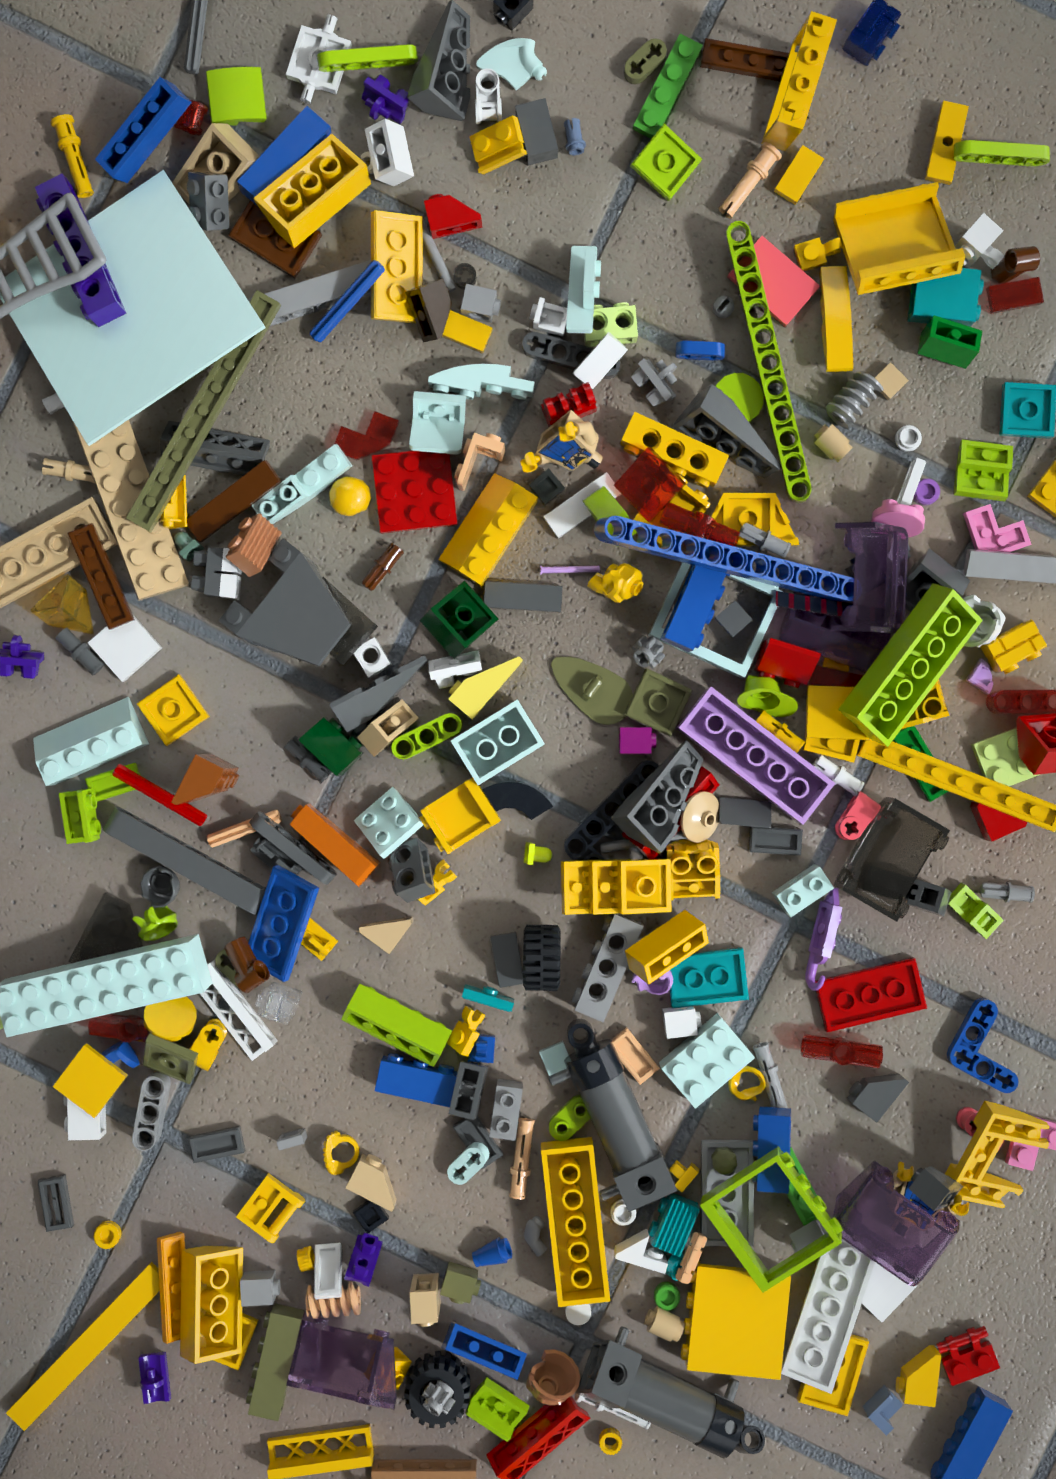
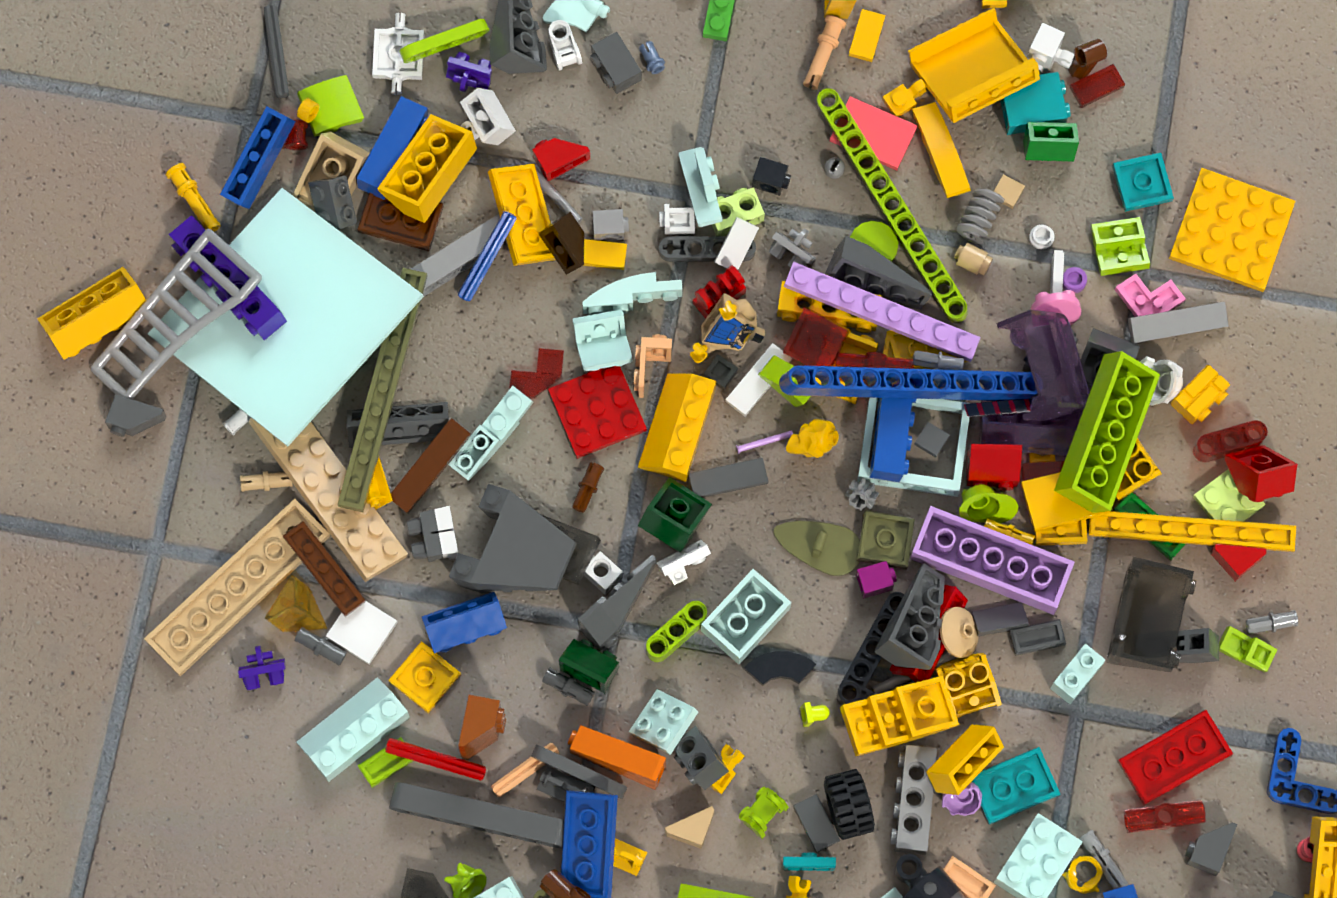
camera: 15 degrees left, 15 degrees down
lime bracket [59,788,101,844] -> none
dark grey hair [140,866,180,908] -> none
sand green piece [174,532,205,562] -> none
nougat brick [225,513,282,577] -> none
yellow hair [329,476,371,516] -> none
tan slope [357,699,419,757] -> none
yellow panel [419,777,501,854] -> none
light yellow slope [449,657,523,720] -> none
clear smoke bush [453,263,477,290] -> none
yellow plate [469,115,527,175] -> none
lime tile [630,123,702,201] -> none
white brick [662,1006,702,1039] -> none
blue beam [676,341,725,361] -> none
medium lavender plate [805,888,842,991] -> none
white pin [813,754,864,796] -> none
coral piece [835,791,881,840] -> none
lavender tile [965,658,993,694] -> none
none -> yellow axle [297,98,320,123]
none -> blue brick [422,592,507,653]
none -> lime piece [739,787,789,839]
none -> black brick [752,157,791,196]
none -> lavender plate [783,262,980,362]

